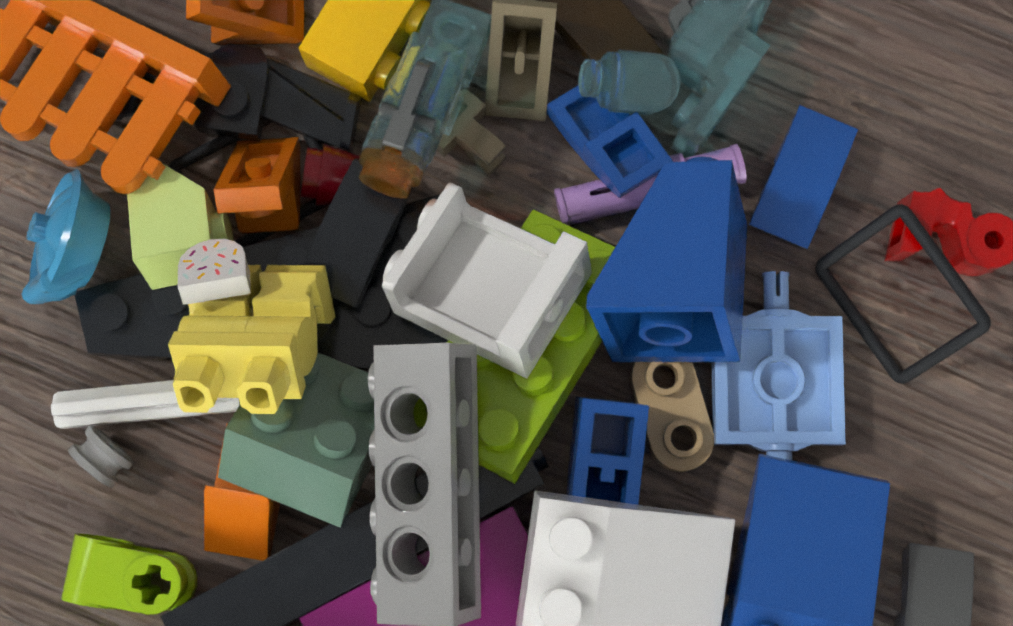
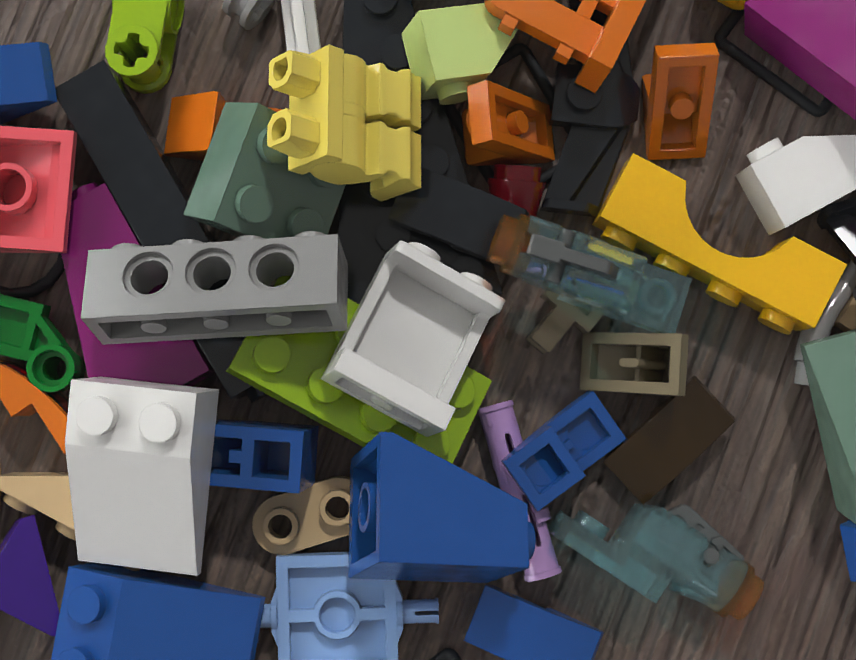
camera: 90 degrees right, 5 degrees up
white tile [178,239,251,305] -> none
clear light blue arm [578,49,681,115] -> none

